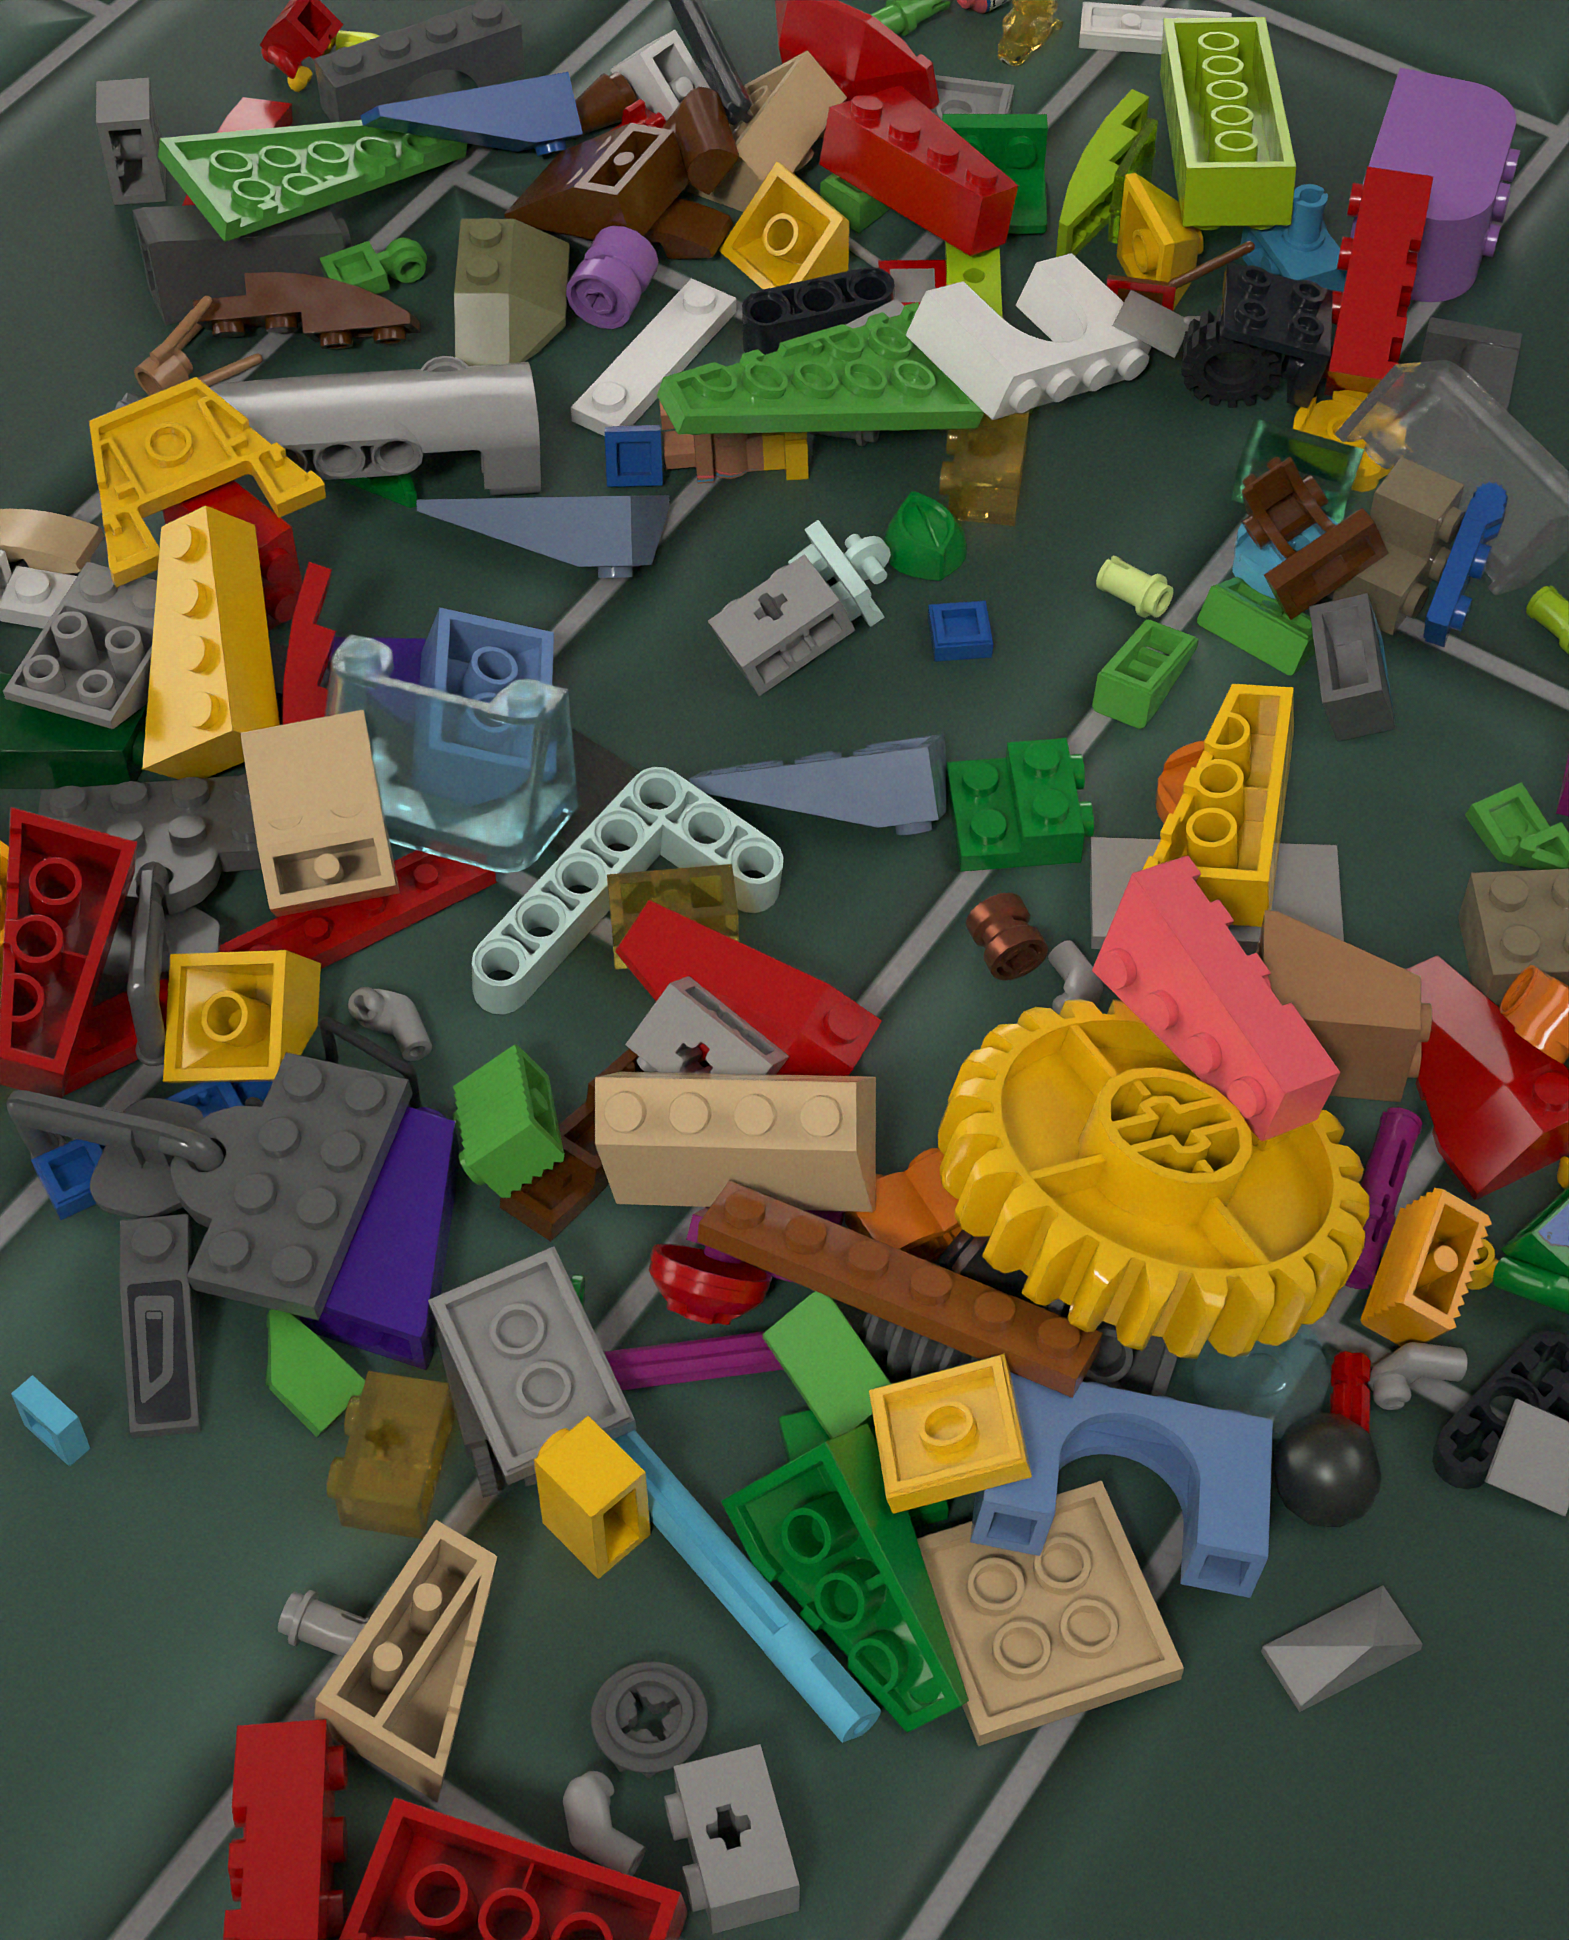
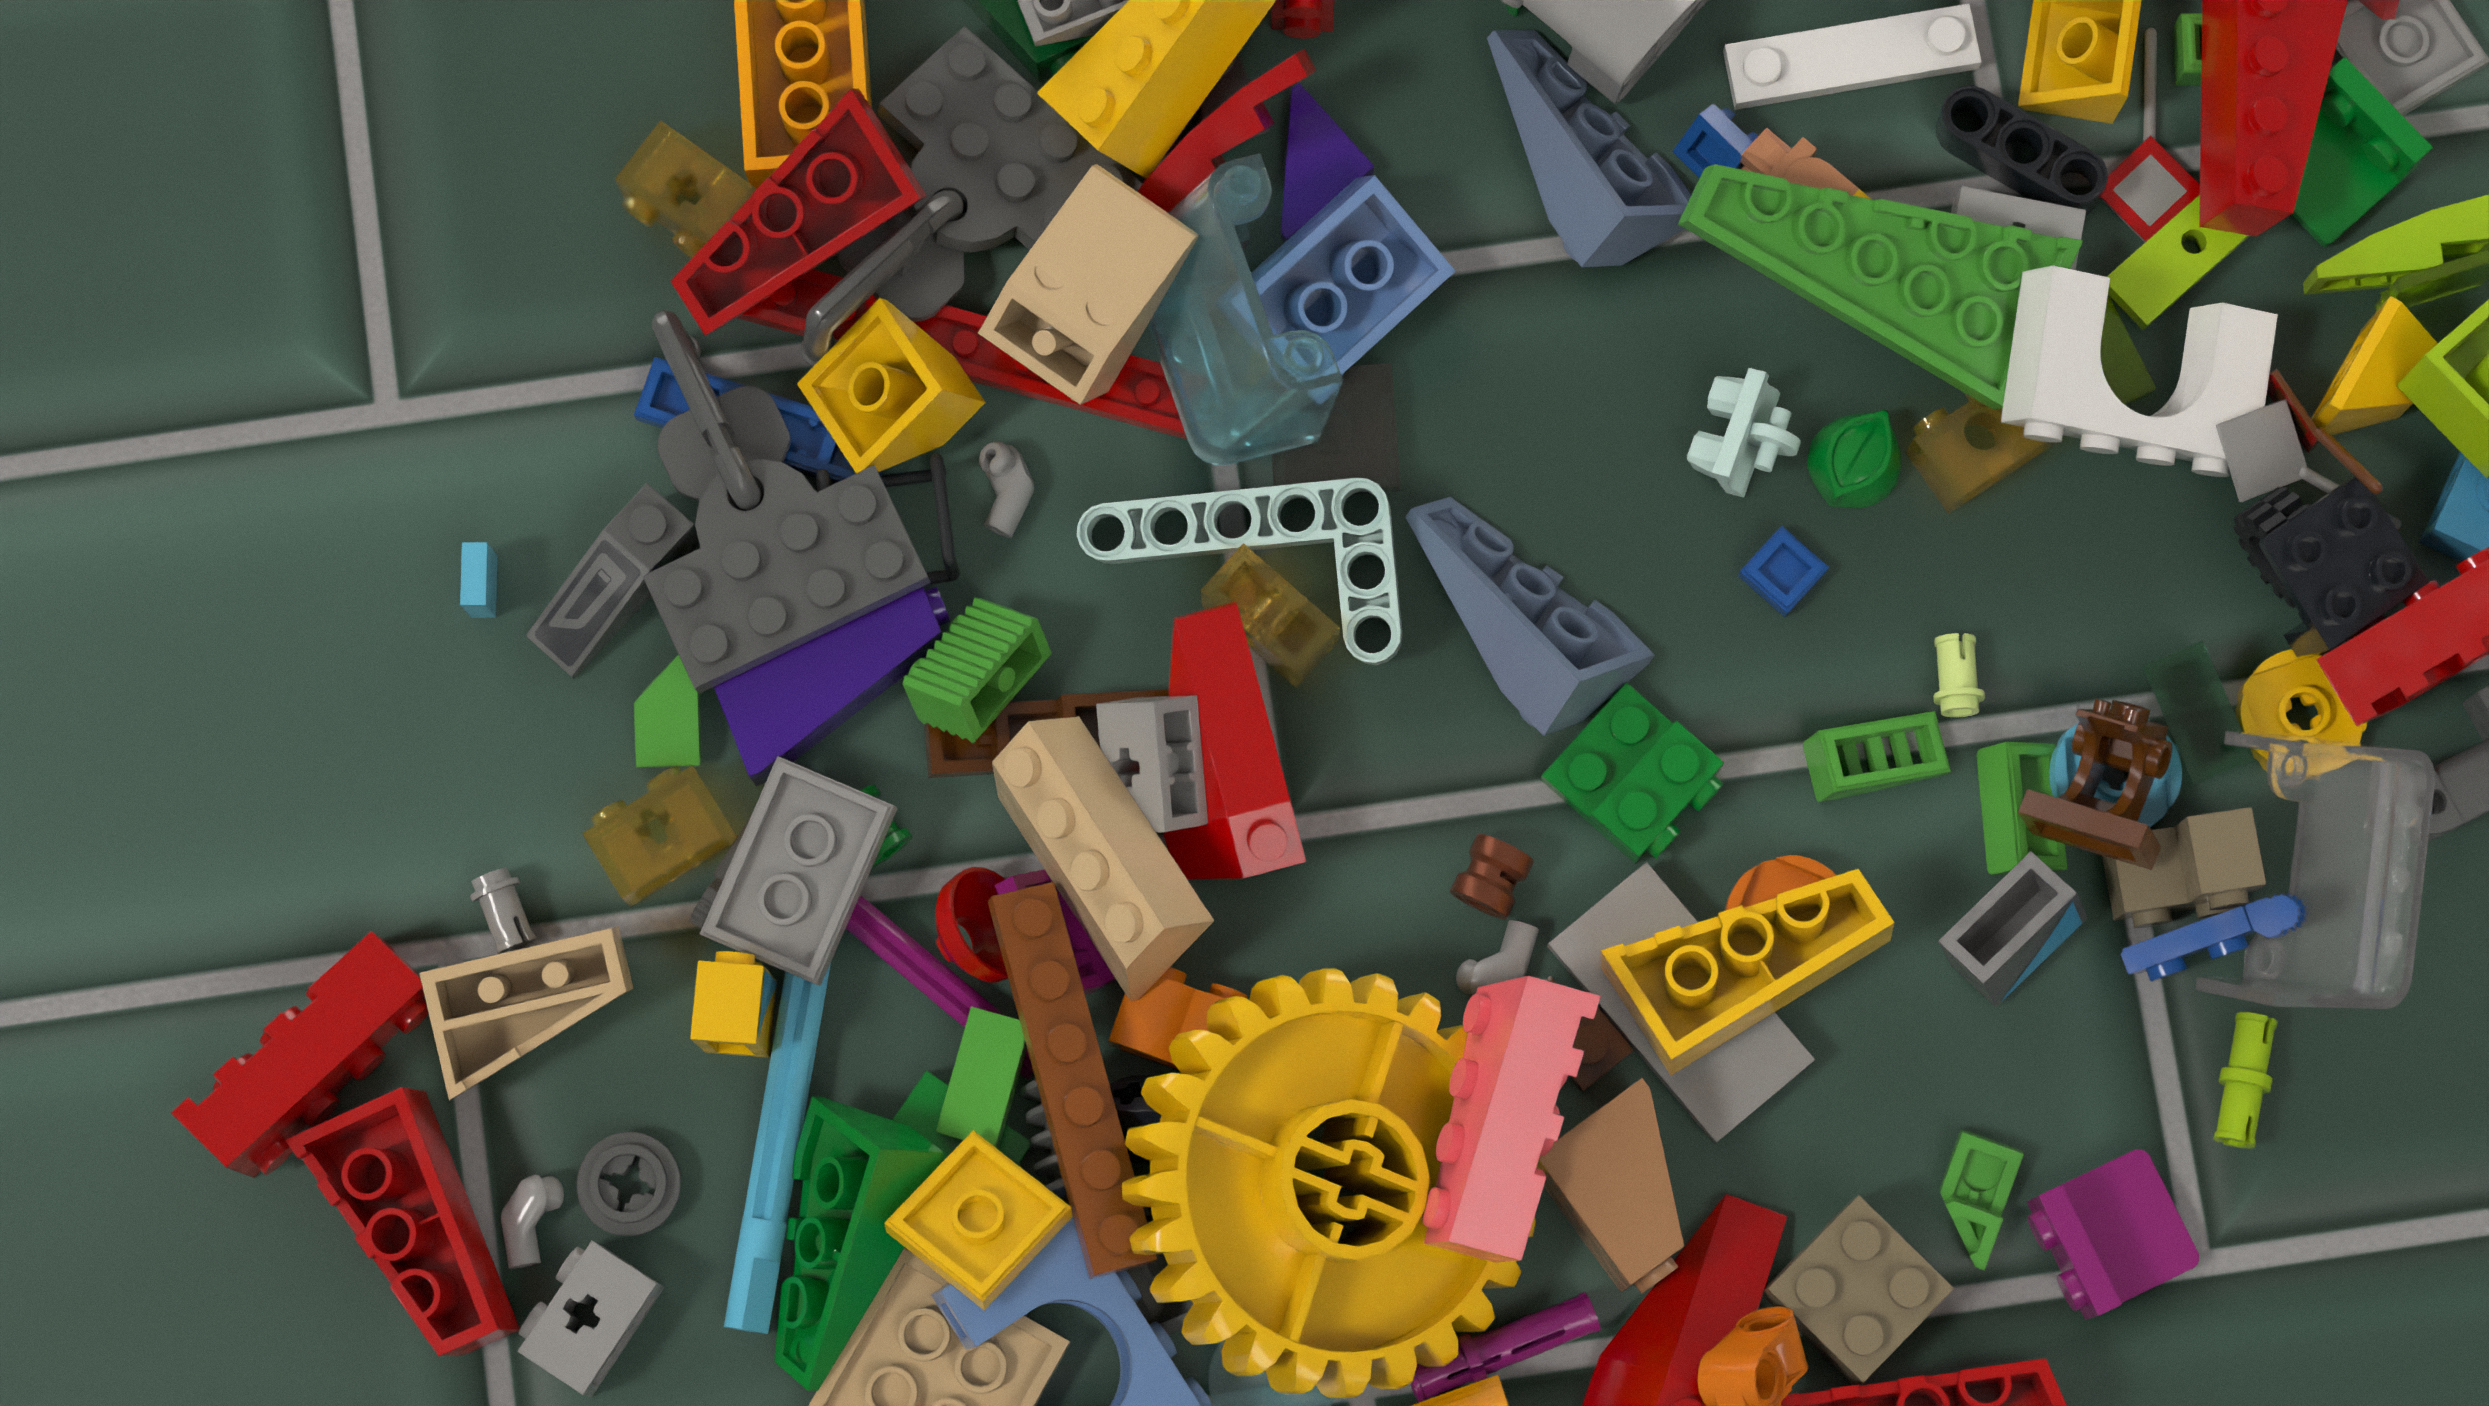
camera: 50 degrees right, 25 degrees up
light grey brick [708,554,855,696] -> none

